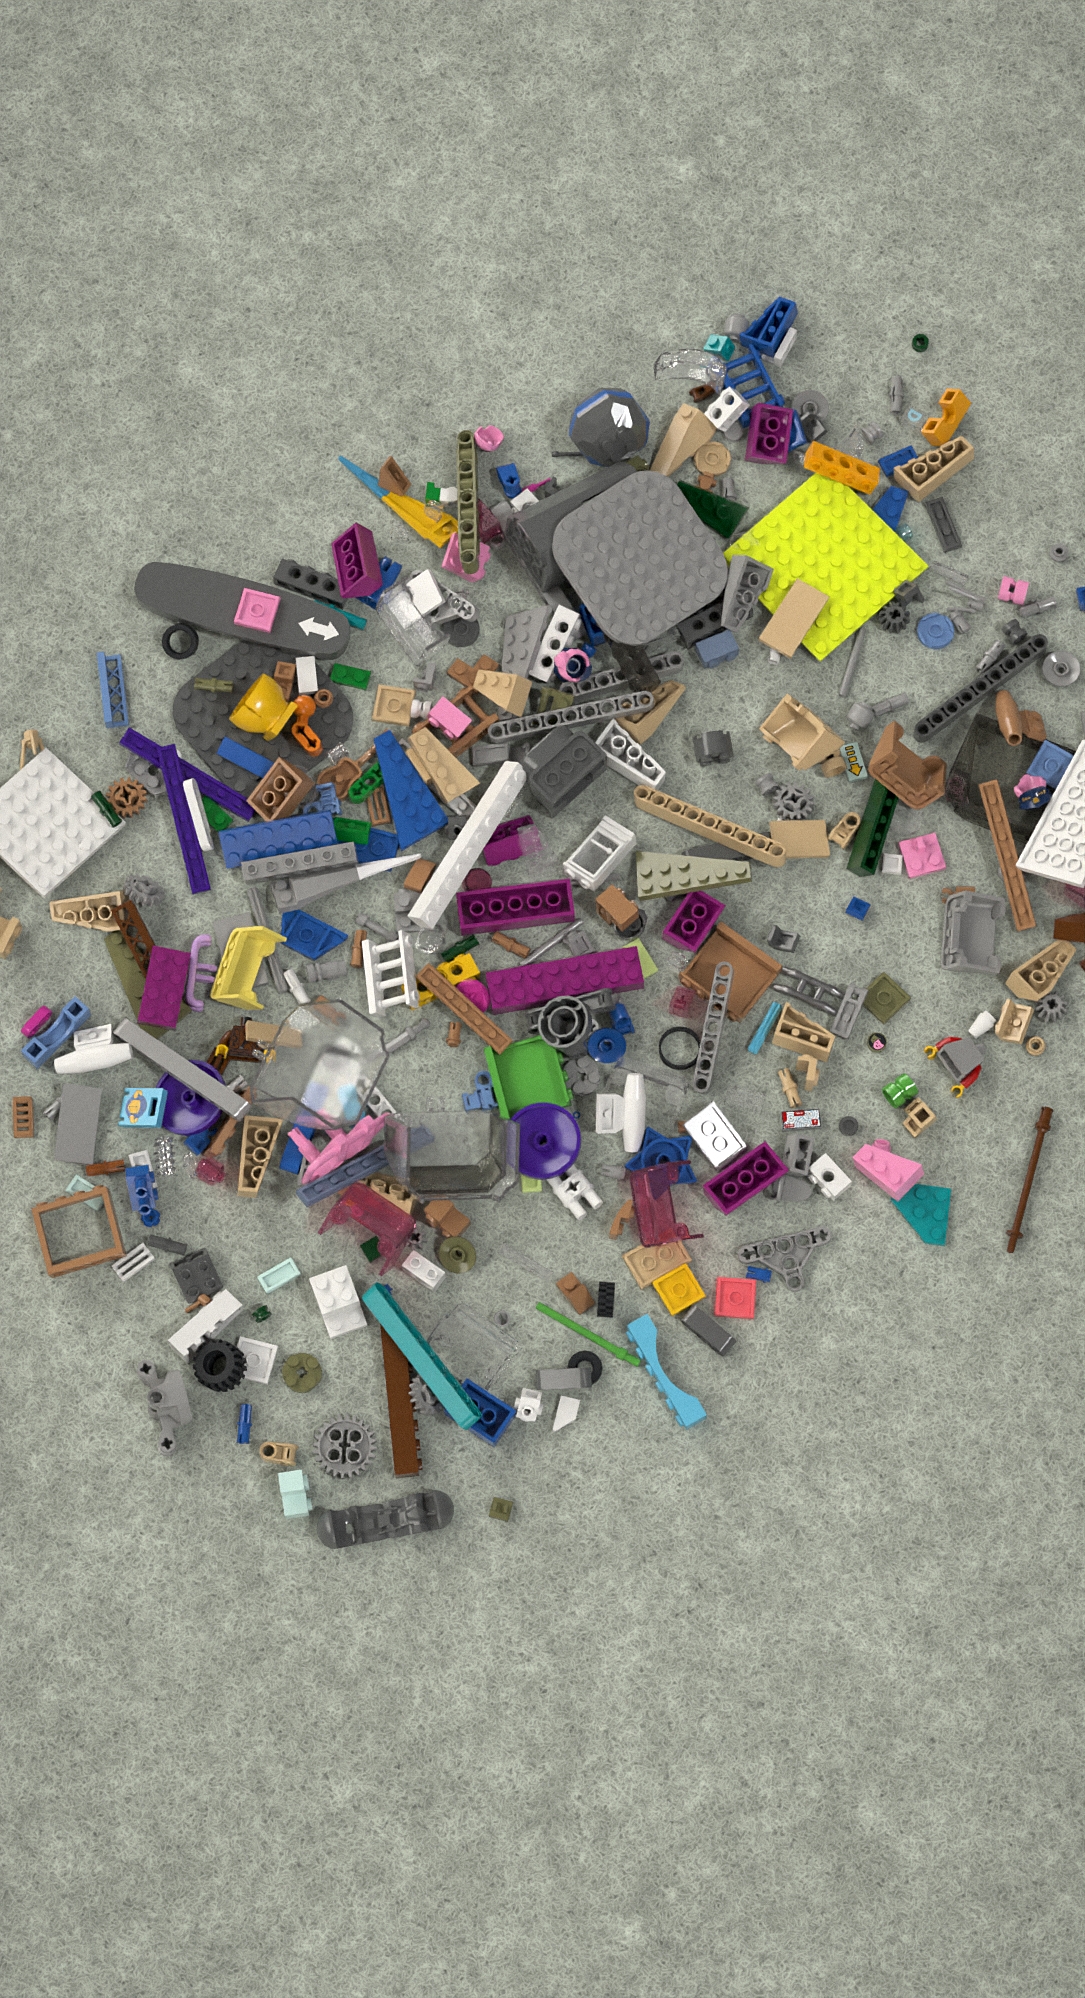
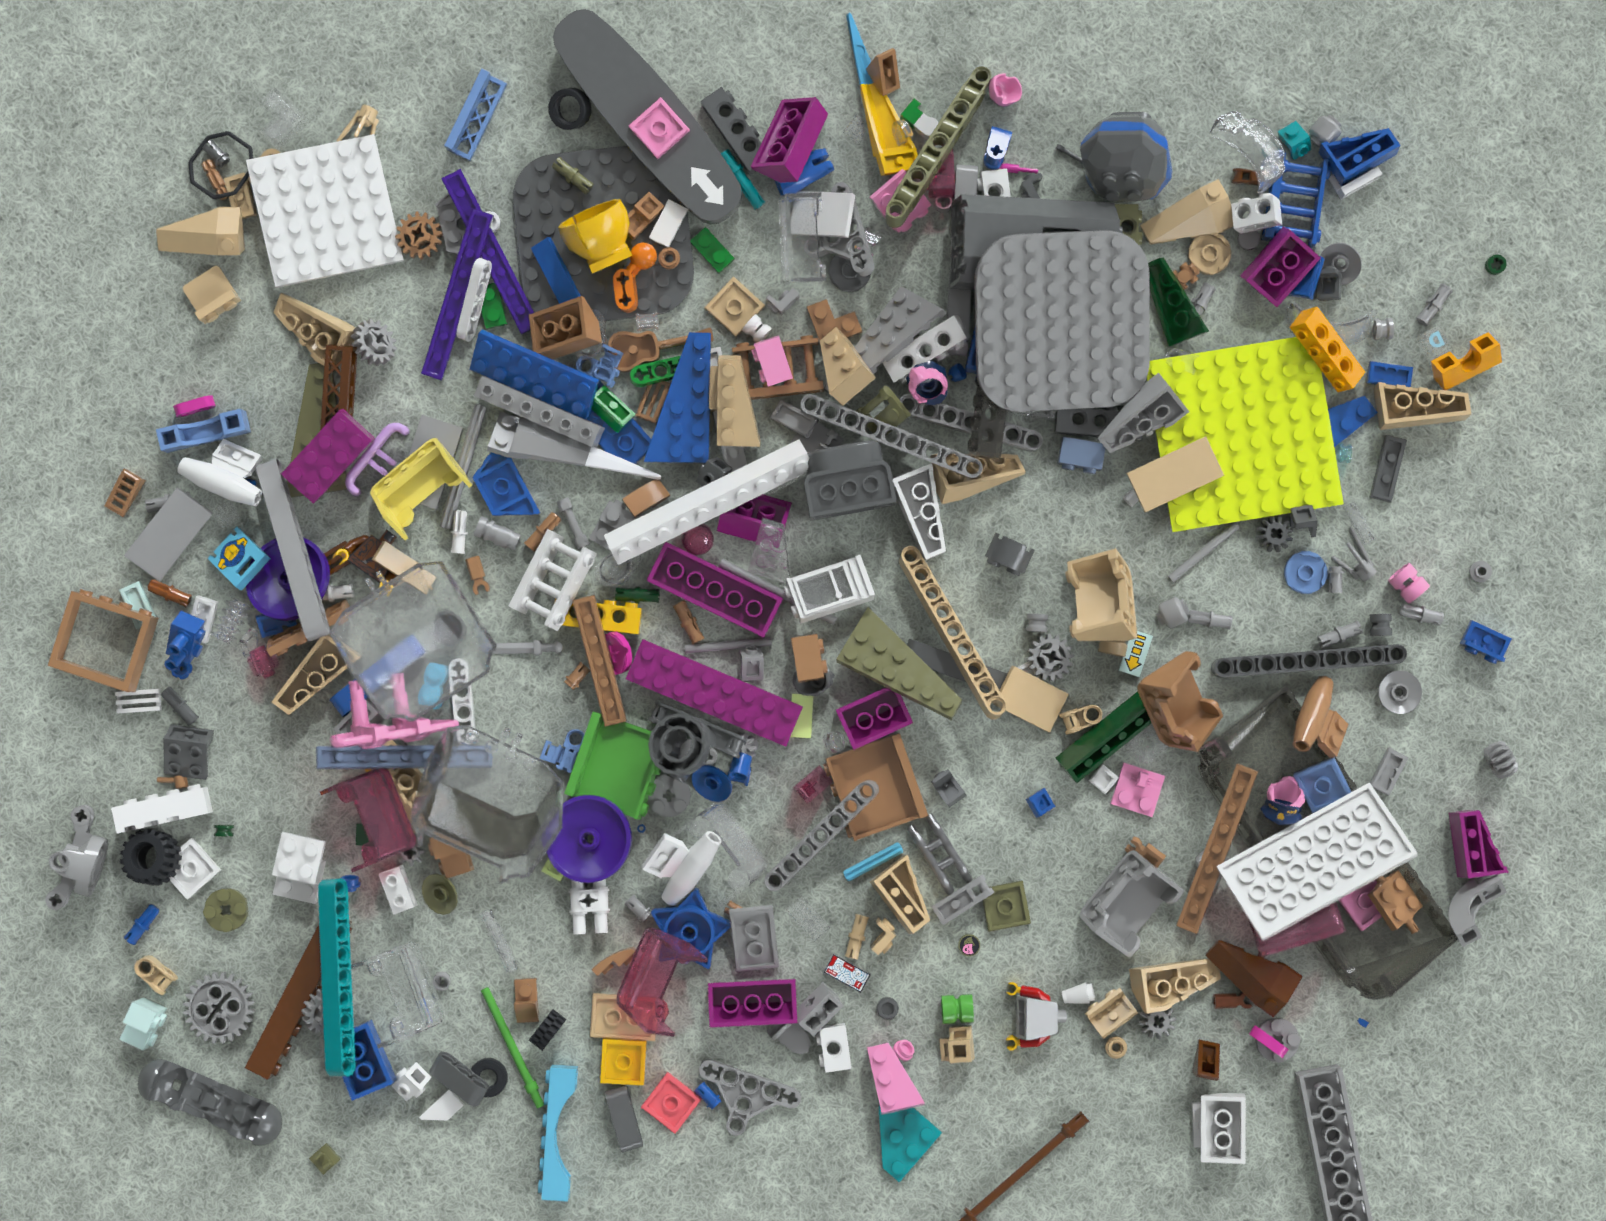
camera: 30 degrees right, 15 degrees up
dark green pin [91,790,122,828] -> none
light aqua tile [257,1258,301,1294] -> none
black tyre [659,1026,701,1070] -> none

